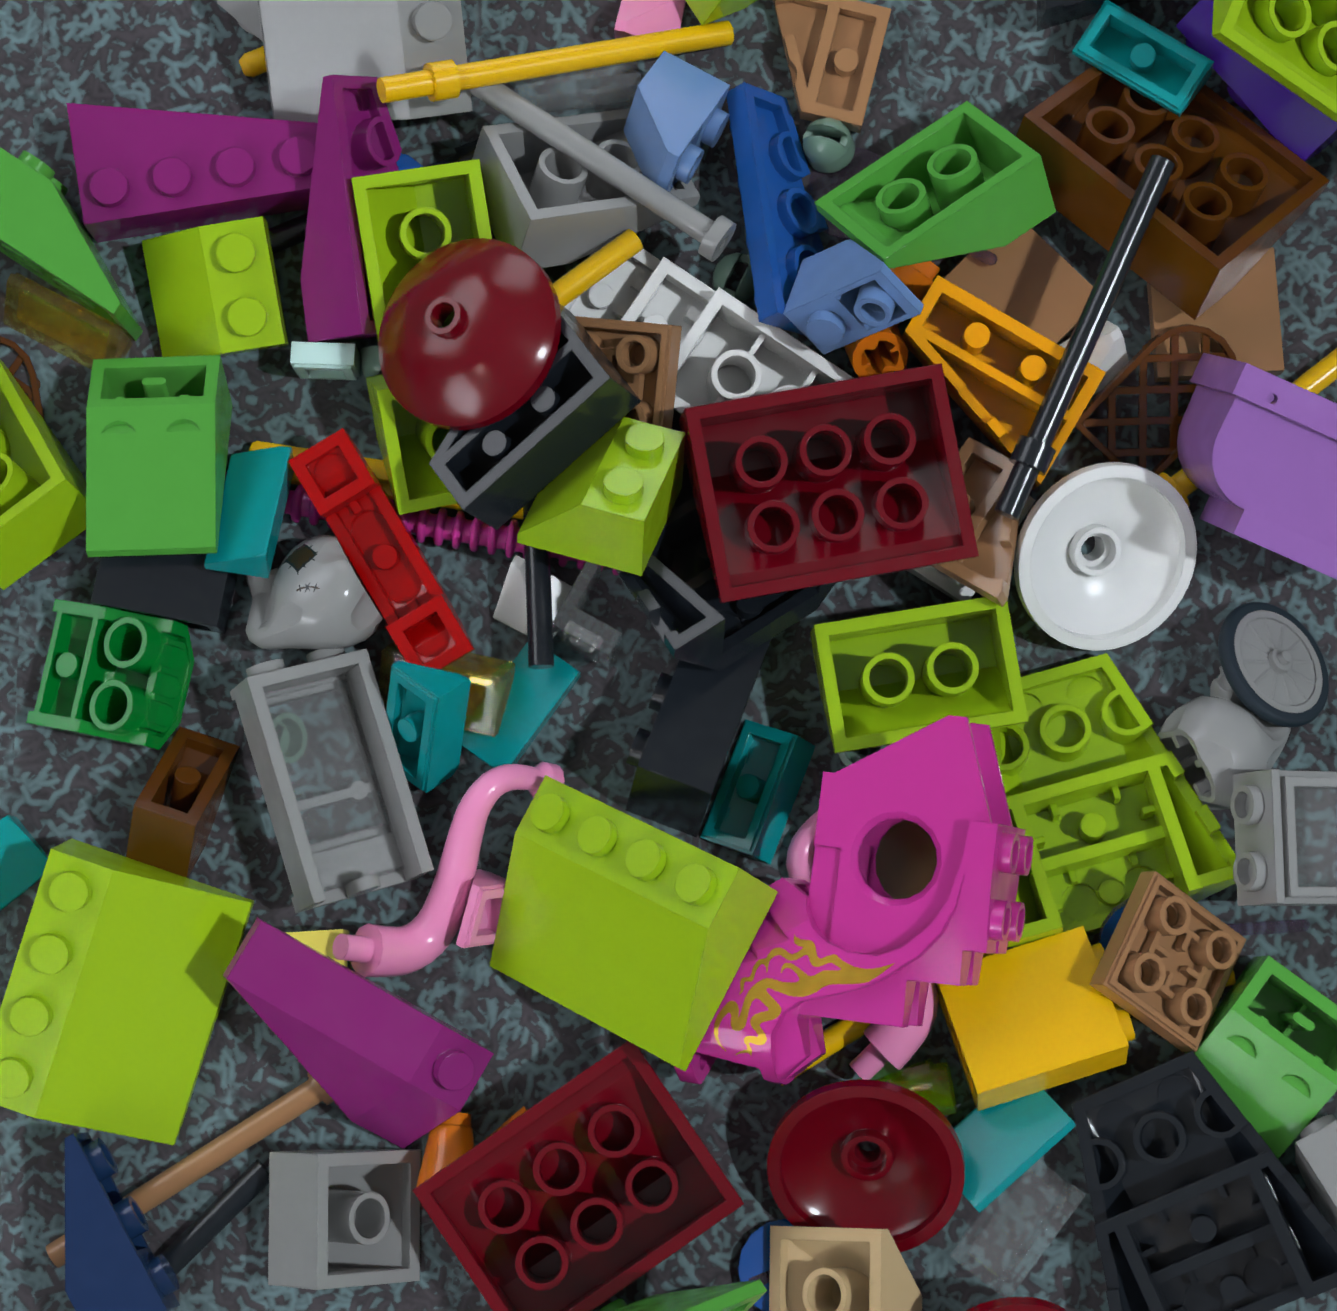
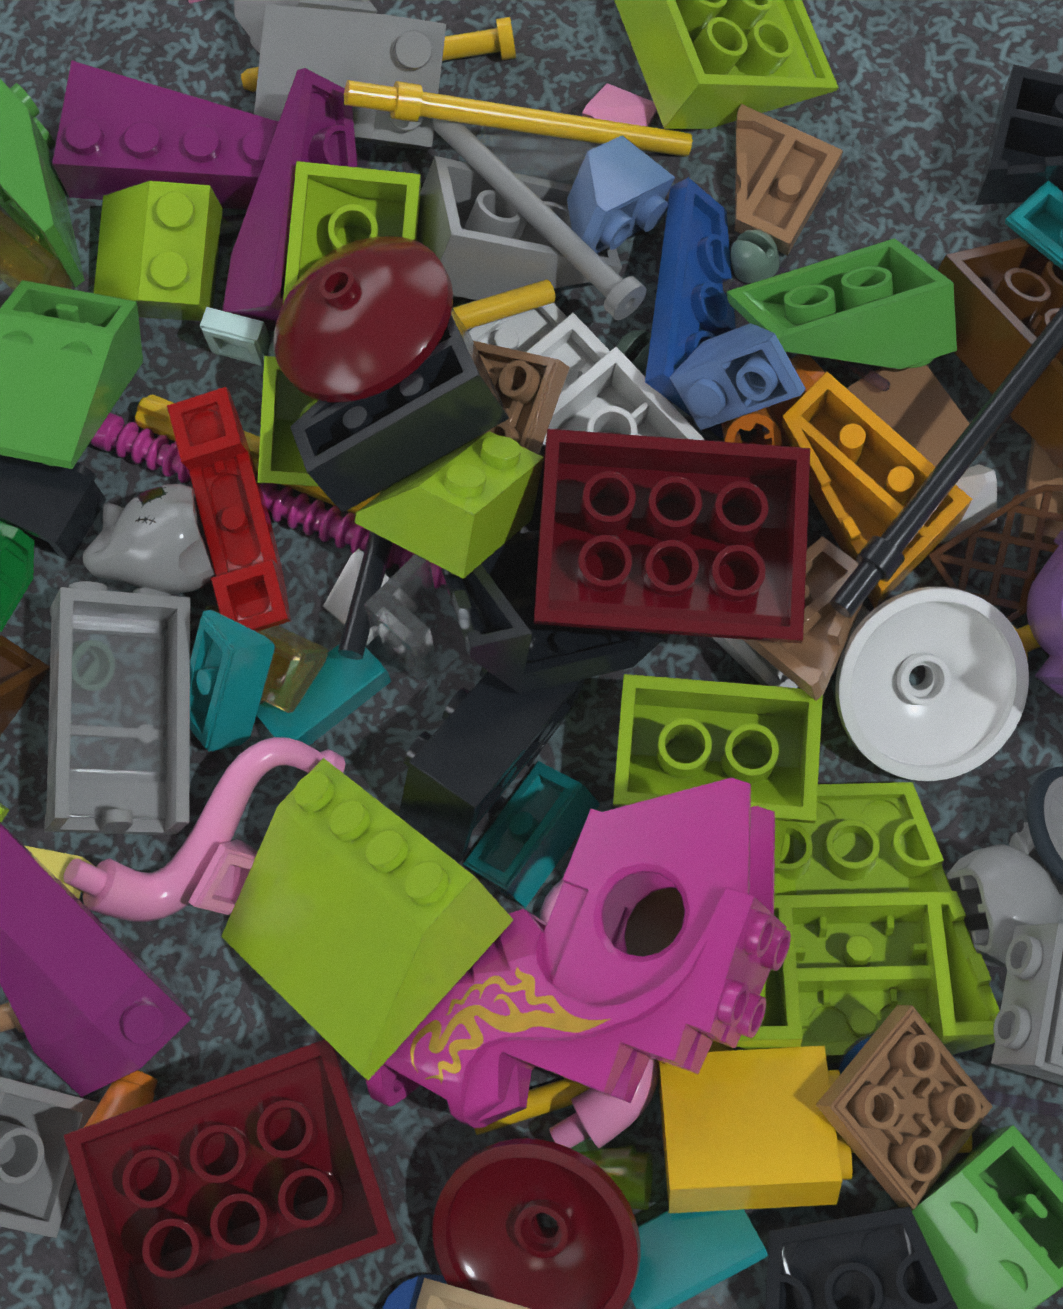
camera: 20 degrees right, 10 degrees down
teal slope [204,446,294,579] -> none

